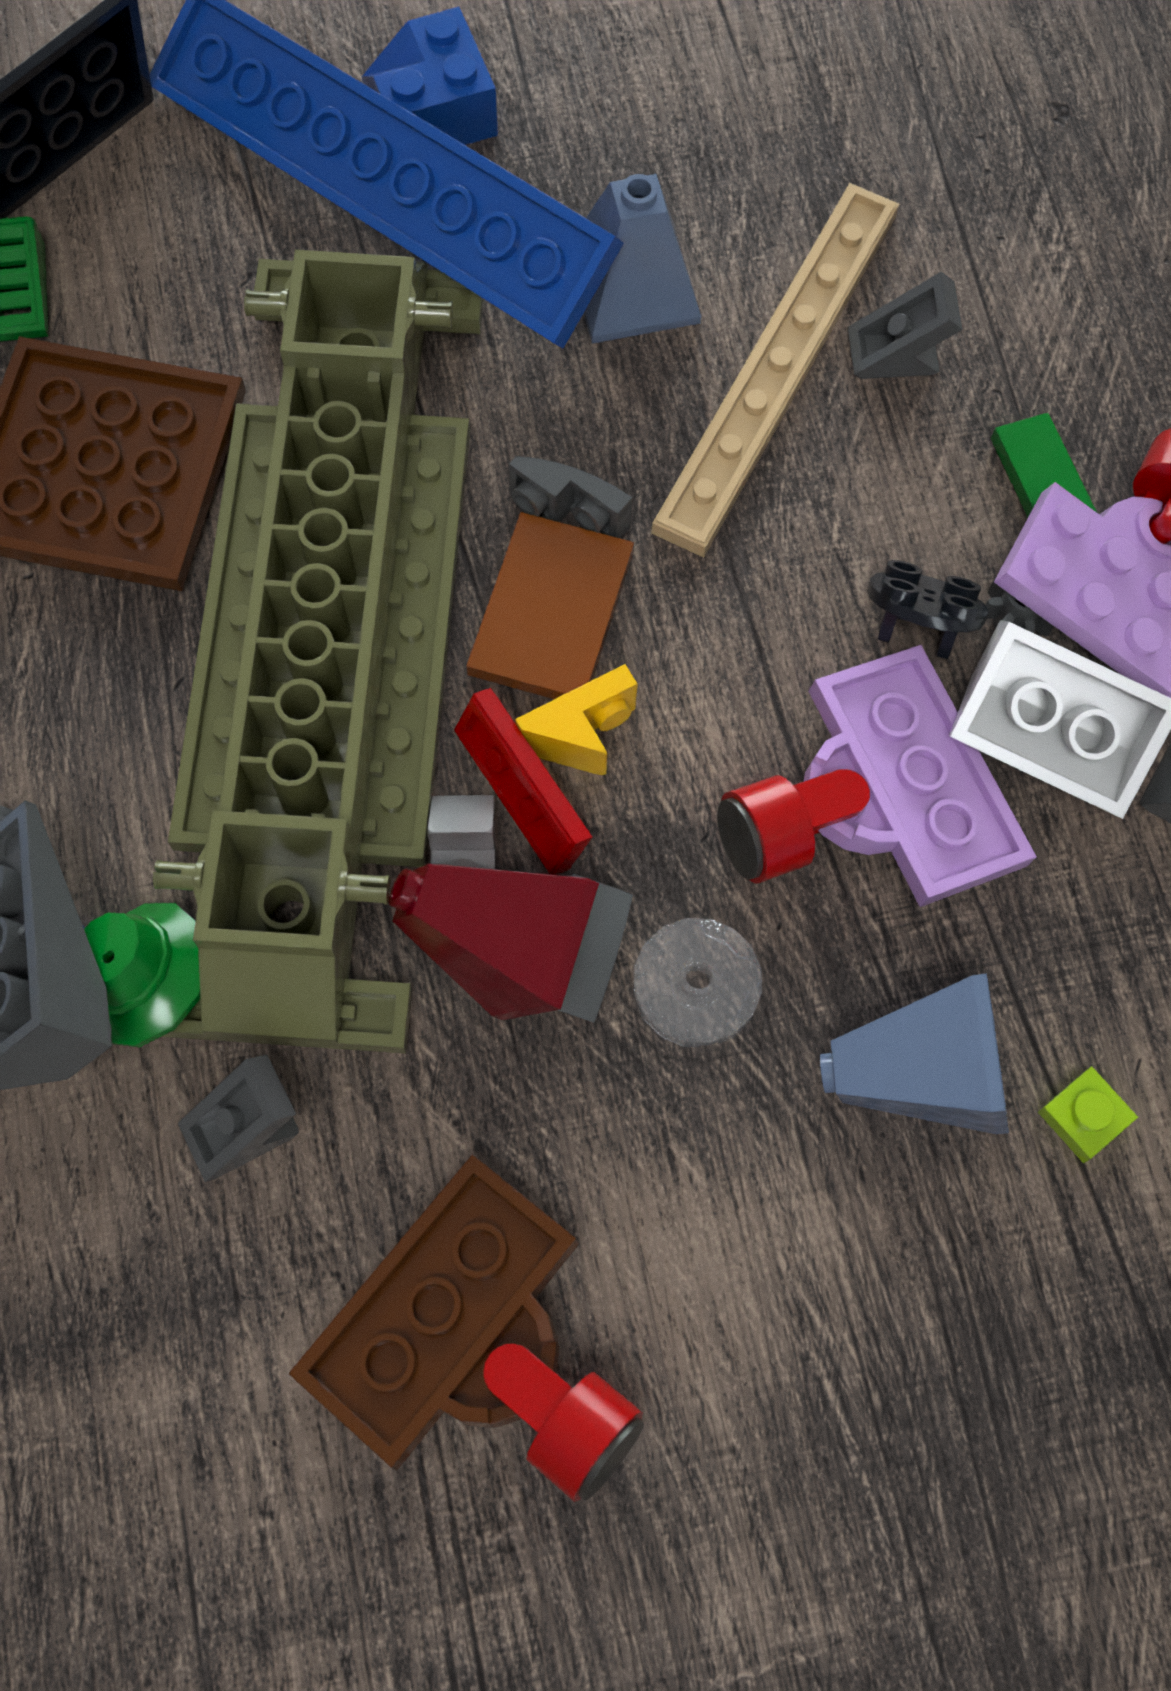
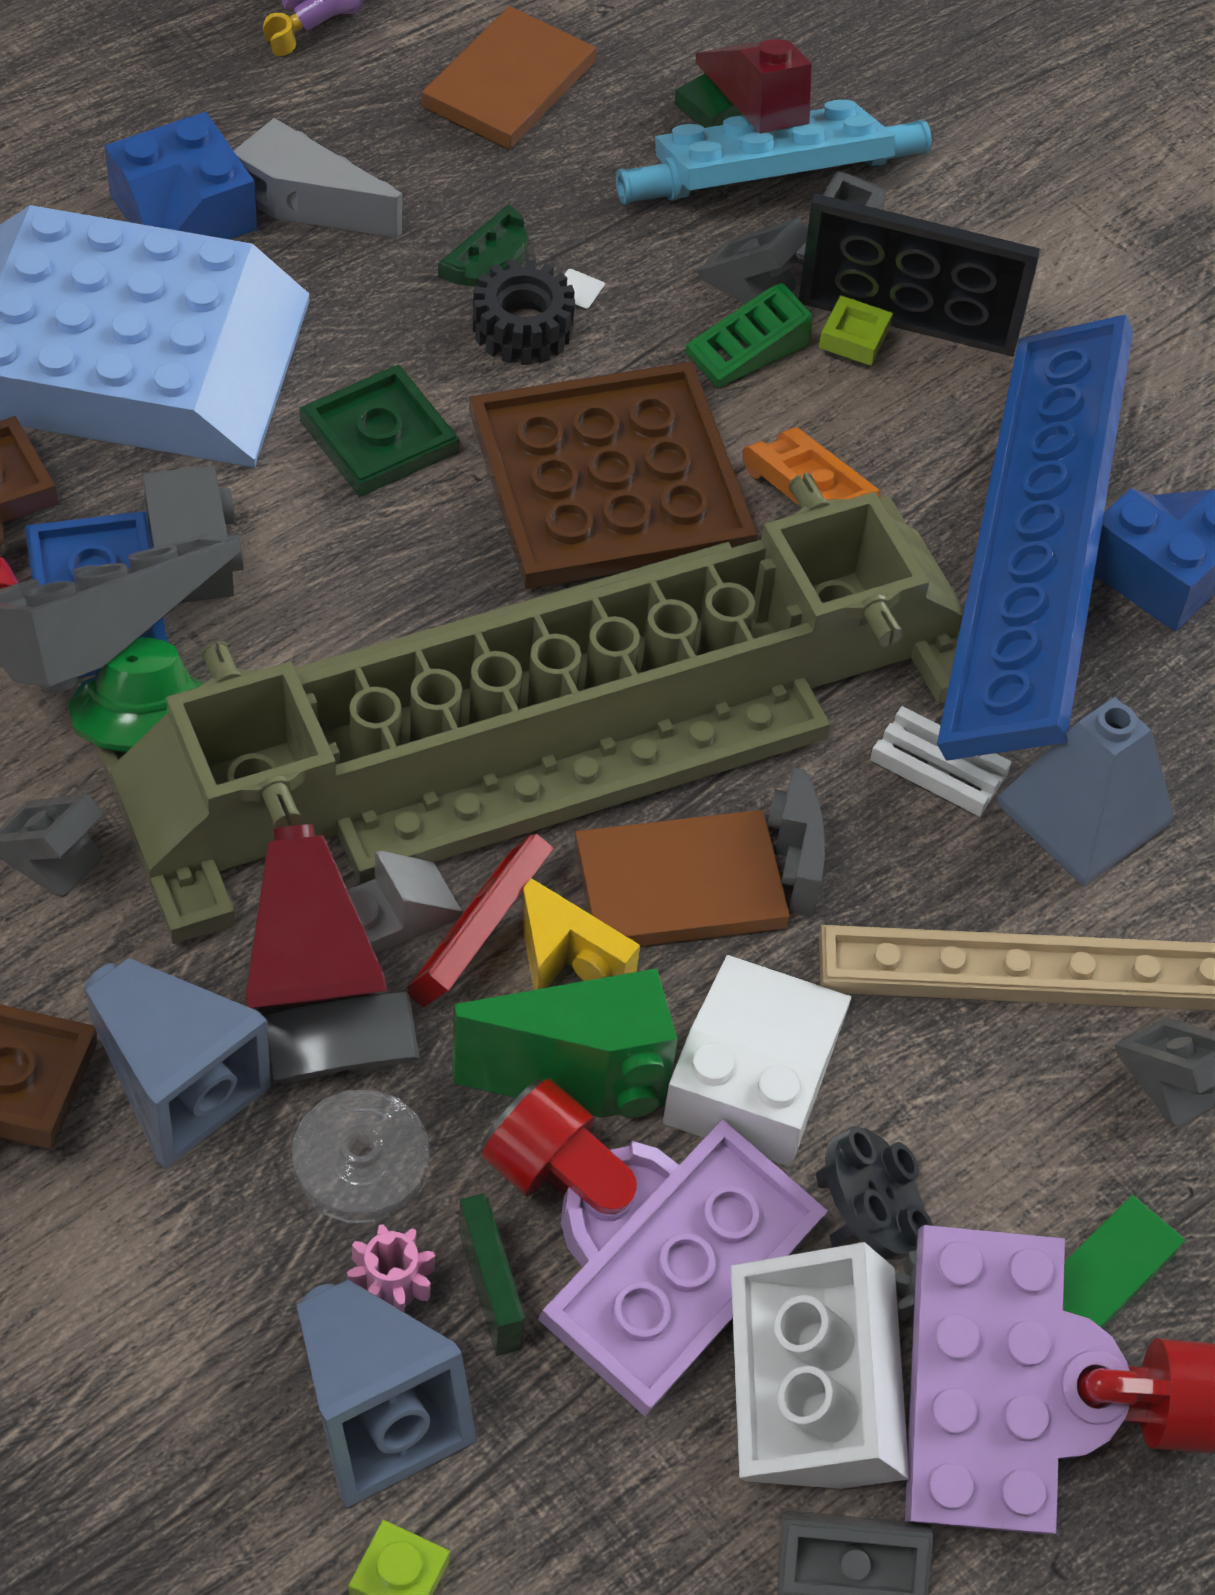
camera: 60 degrees right, 15 degrees down
none -> sand blue slope [84,958,271,1169]
none -> bright pink gear [347,1224,435,1313]
none -> green slope [451,968,678,1118]
none -> dark green tile [458,1193,525,1356]
none -> white slope [663,955,852,1168]
none -> orange plate [742,427,881,506]
none -> lime plate [819,295,893,366]
none -> white tile [870,706,1012,817]

